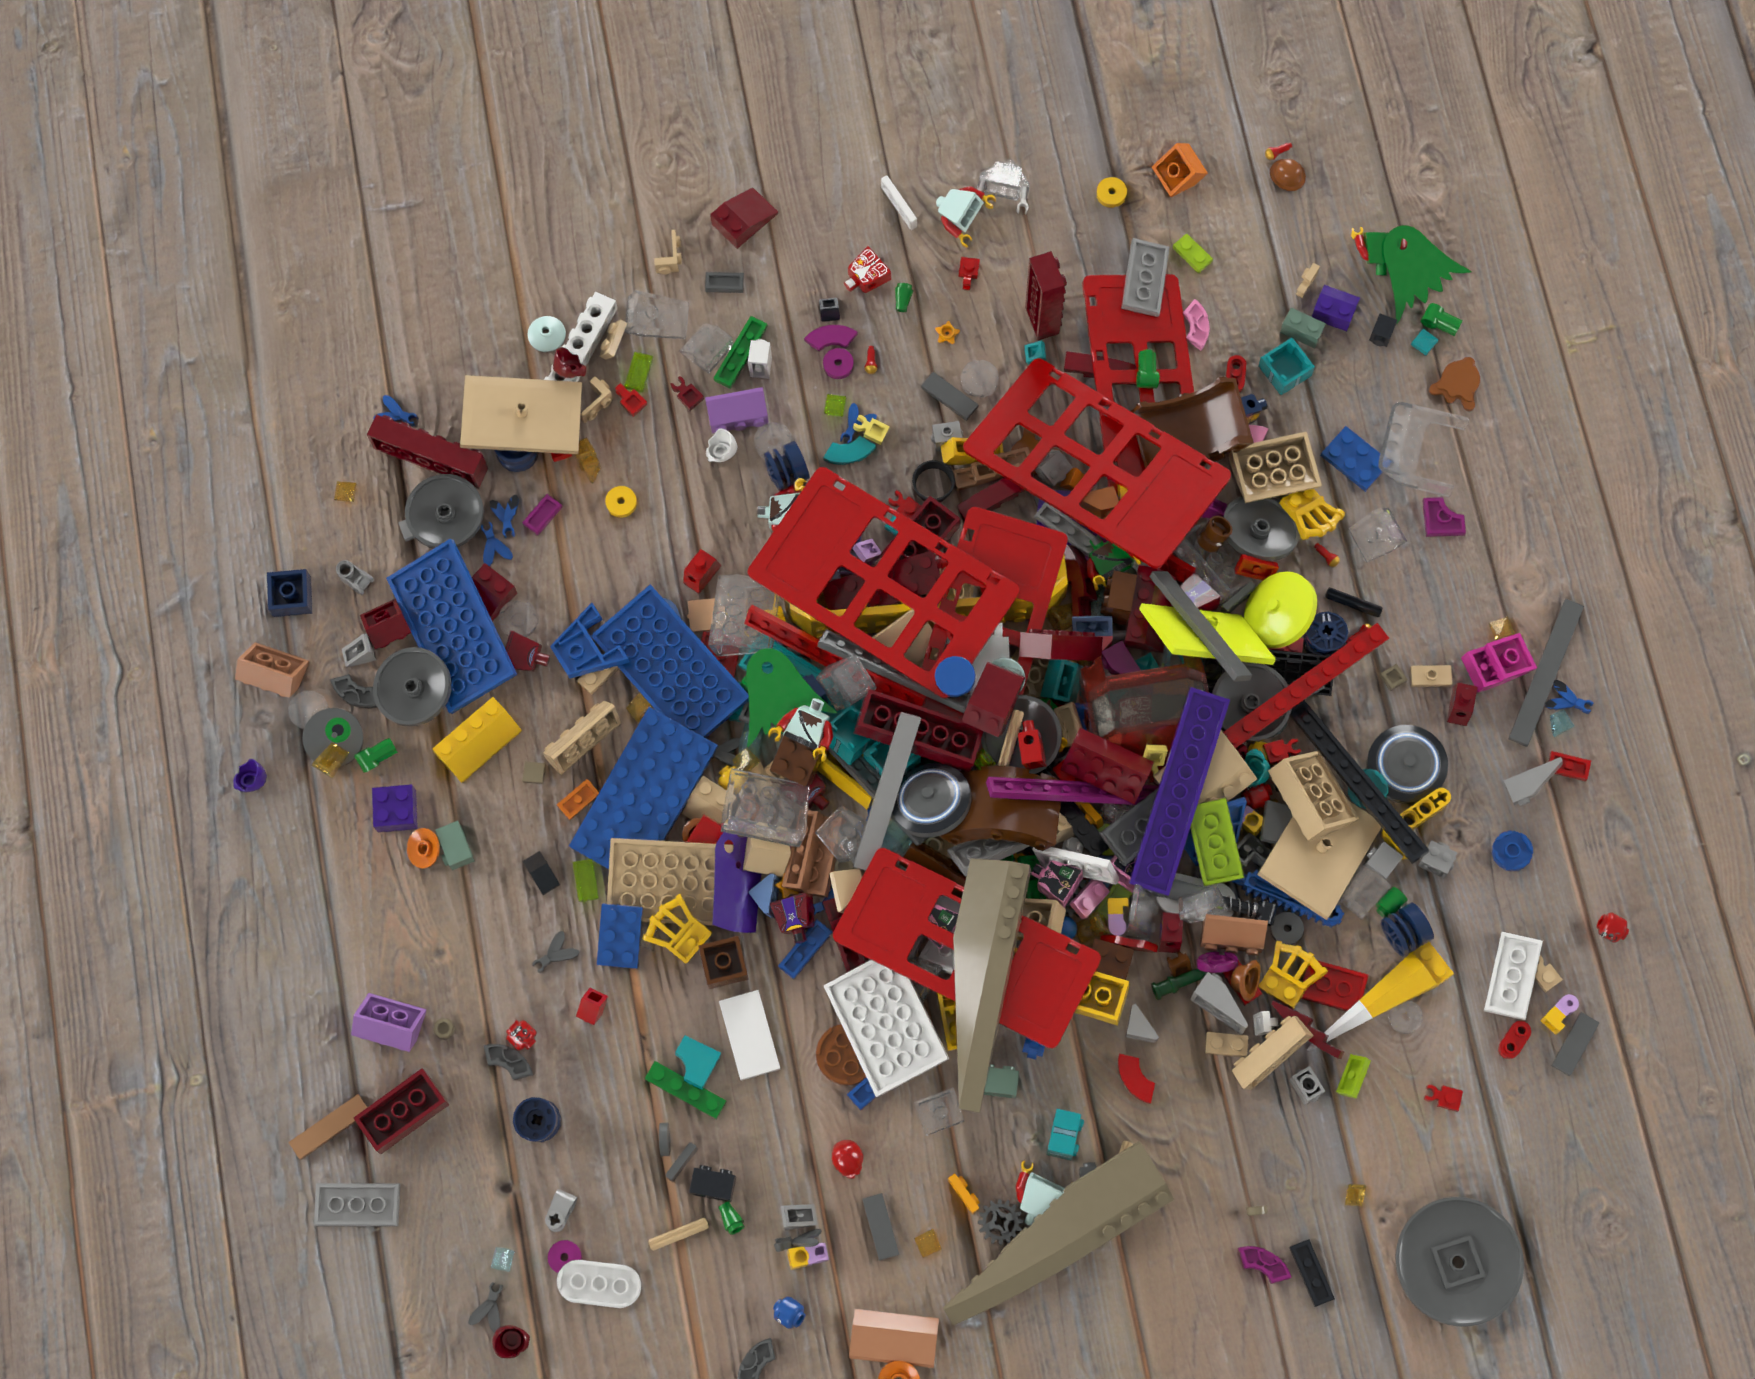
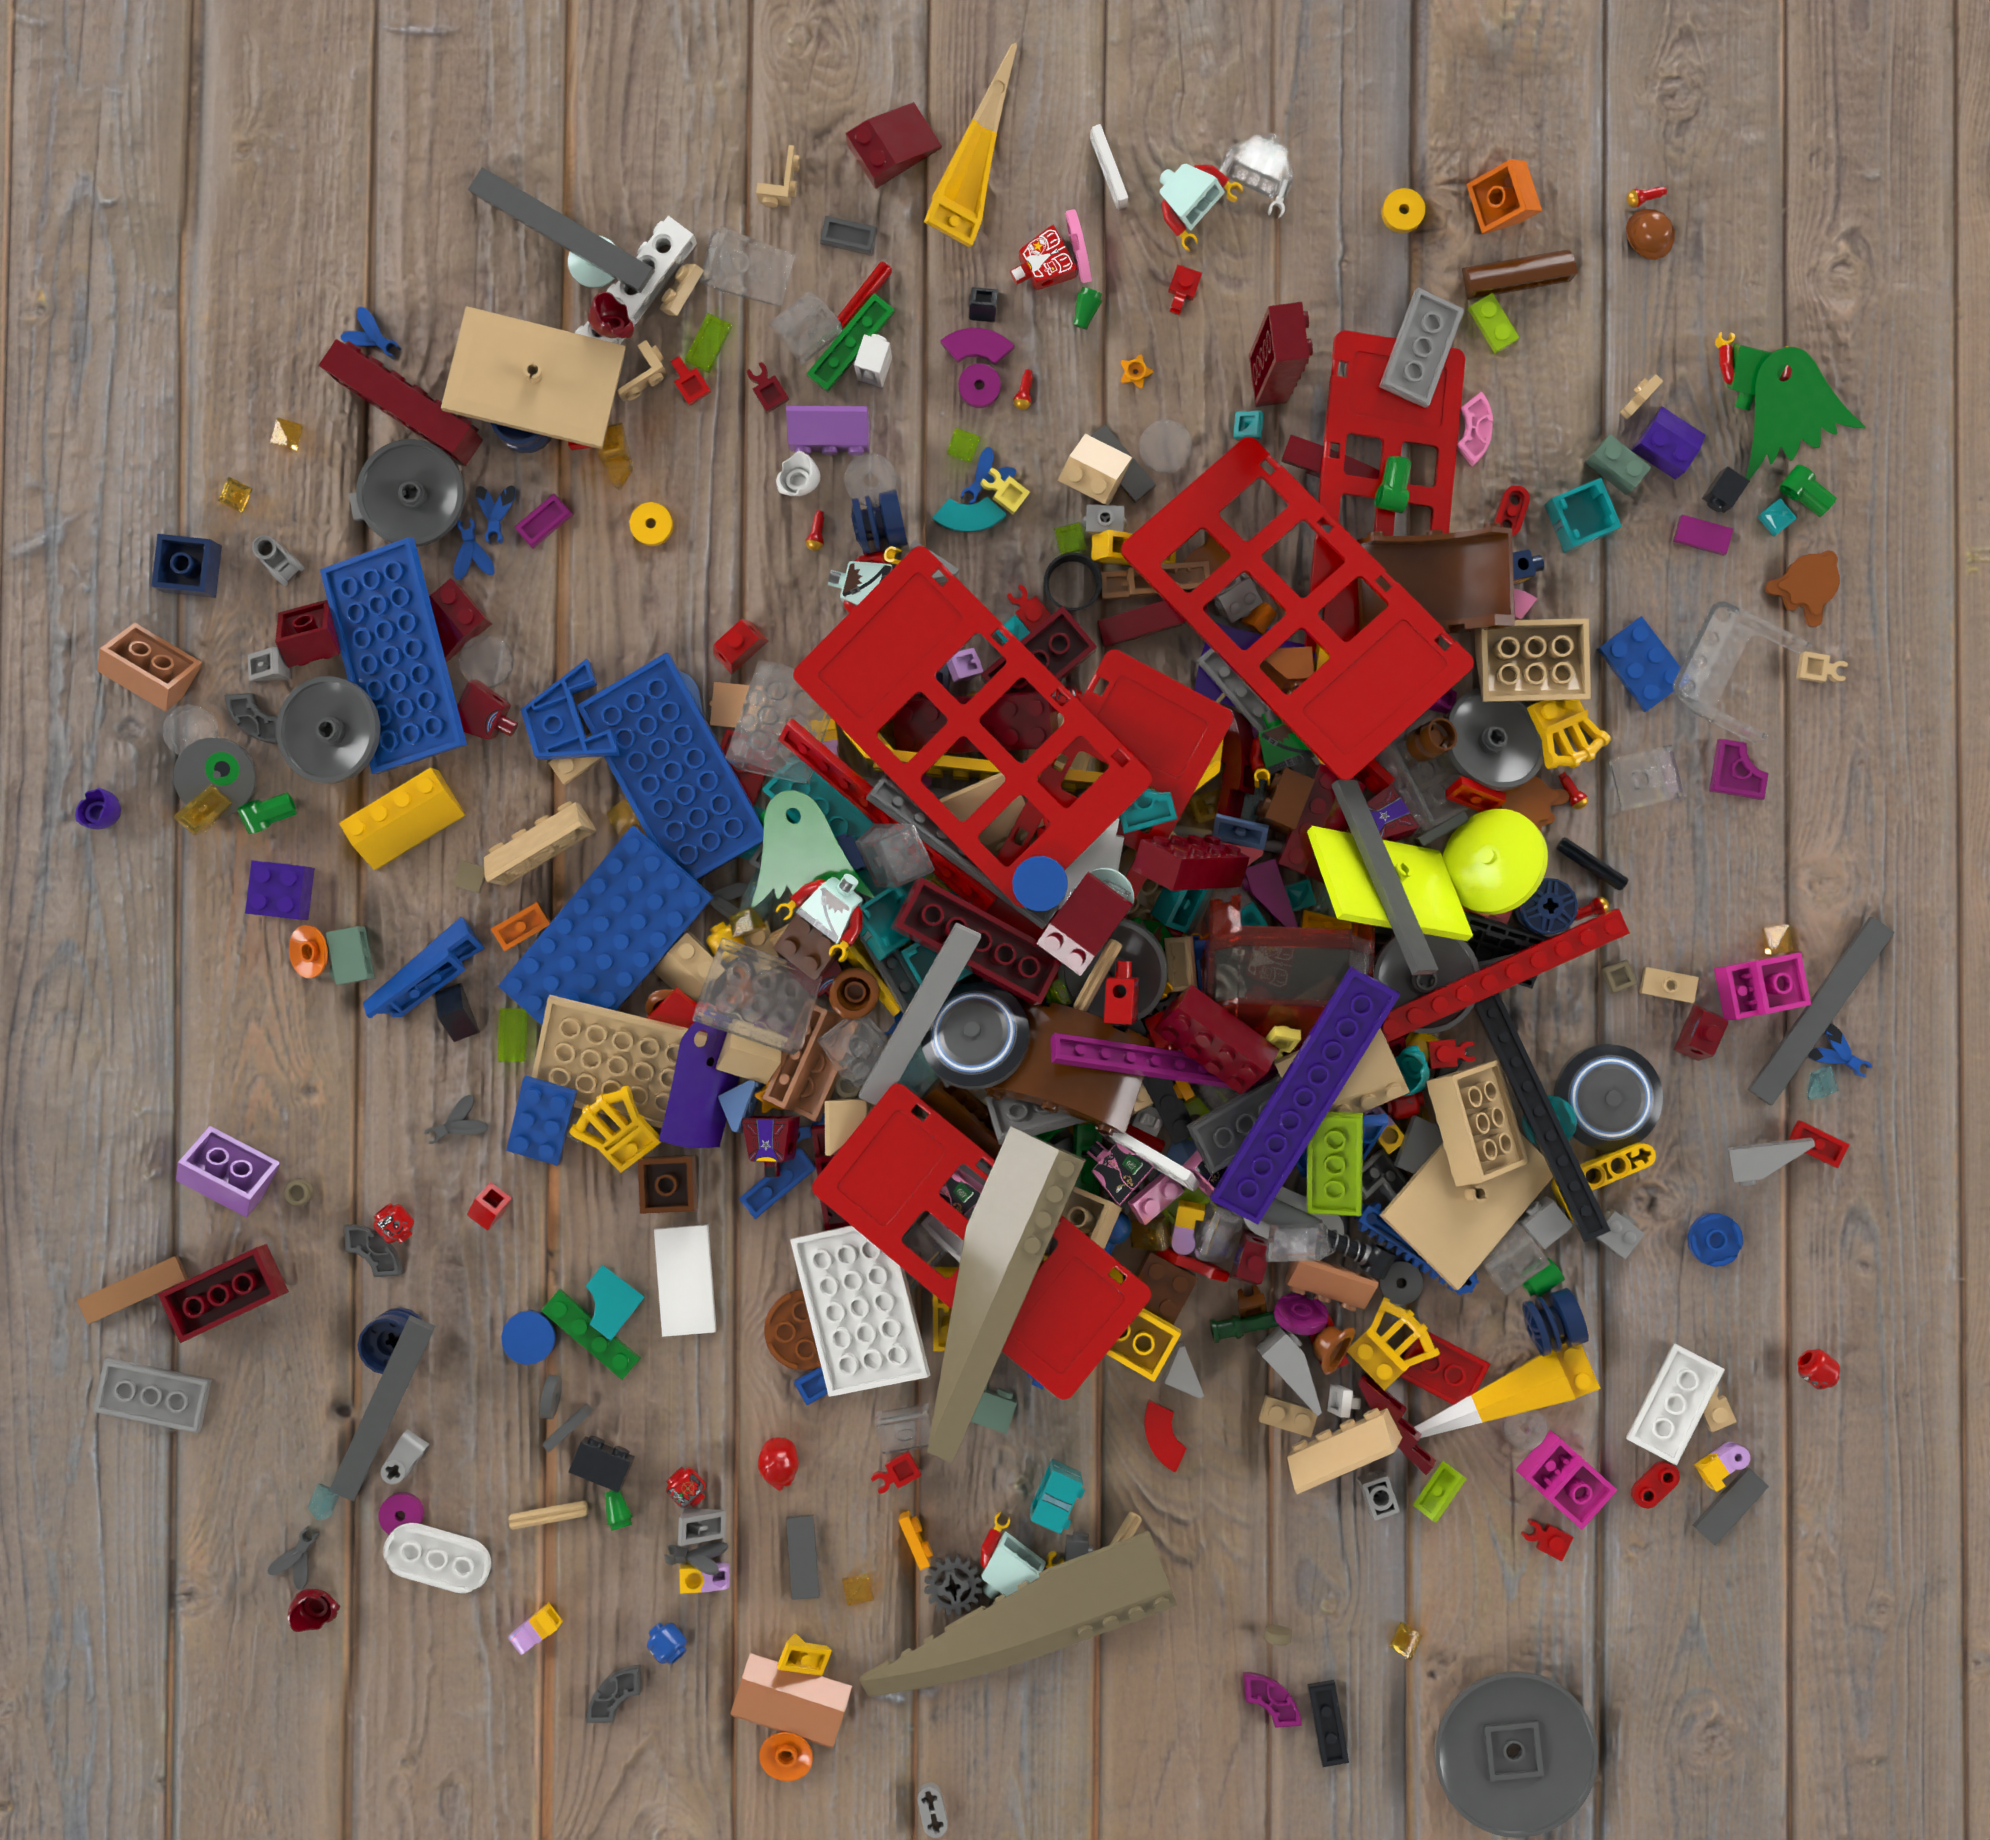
camera: 10 degrees right, 15 degrees up
none -> clear yellow slope [218,477,252,513]
none -> dark grey tile [329,1315,436,1502]
none -> blue wedge [363,917,485,1018]
none -> dark grey tile [468,167,655,293]
none -> blue tile [501,1310,556,1365]
none -> leg [508,1602,563,1655]
none -> red head [666,1467,706,1508]
none -> yellow slope [776,1633,832,1676]
none -> red piece [805,510,824,551]
none -> dark orange hat [829,968,879,1020]
none -> red axle [835,261,892,329]
none -> red plate [871,1450,922,1494]
none -> yellow plate [924,43,1017,247]
none -> clear neon green tile [1054,522,1086,555]
none -> tan slope [1058,434,1133,505]
none -> bright pink tile [1065,209,1092,283]
none -> teal tile [1120,788,1177,833]
none -> reddish brown brick [1462,249,1578,300]
none -> dark orange tile [1499,776,1569,831]
none -> dark pink slope [1516,1430,1617,1530]
none -> magenta tile [1673,514,1733,556]
none -> tan plate [1796,651,1848,683]

